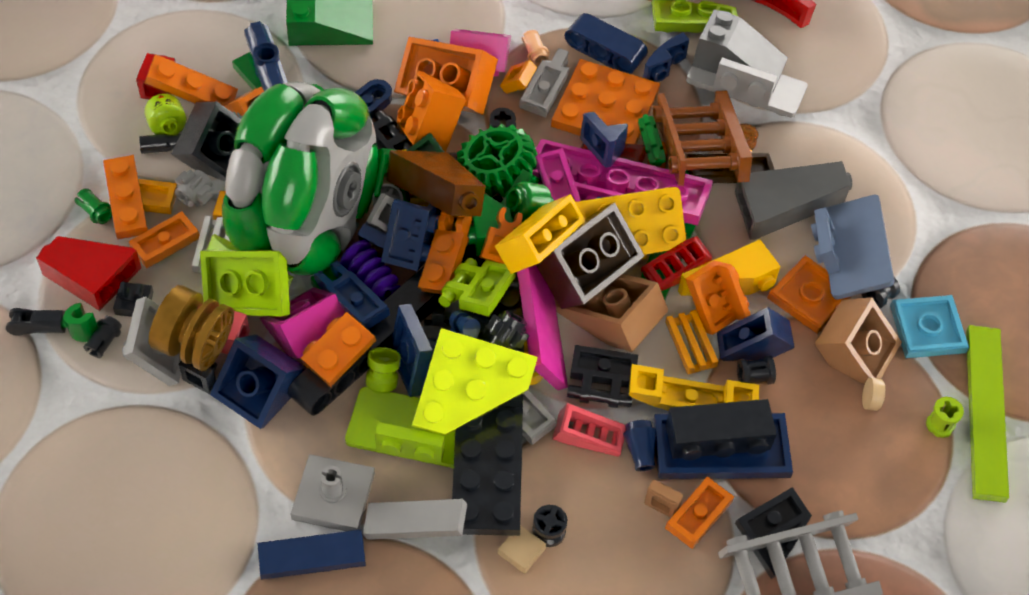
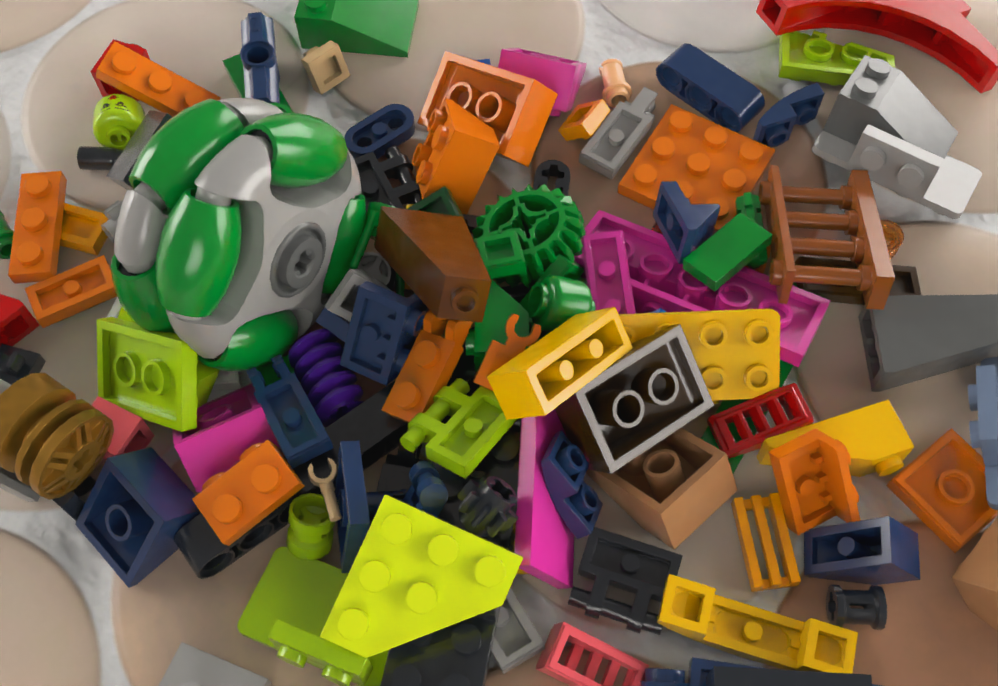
camera: 15 degrees right, 5 degrees up
none -> tan tile [301,40,351,95]
none -> tan hand [308,458,342,522]
none -> green tile [474,230,526,279]
none -> dark blue slope [541,430,603,539]
none -> green tile [683,213,773,292]

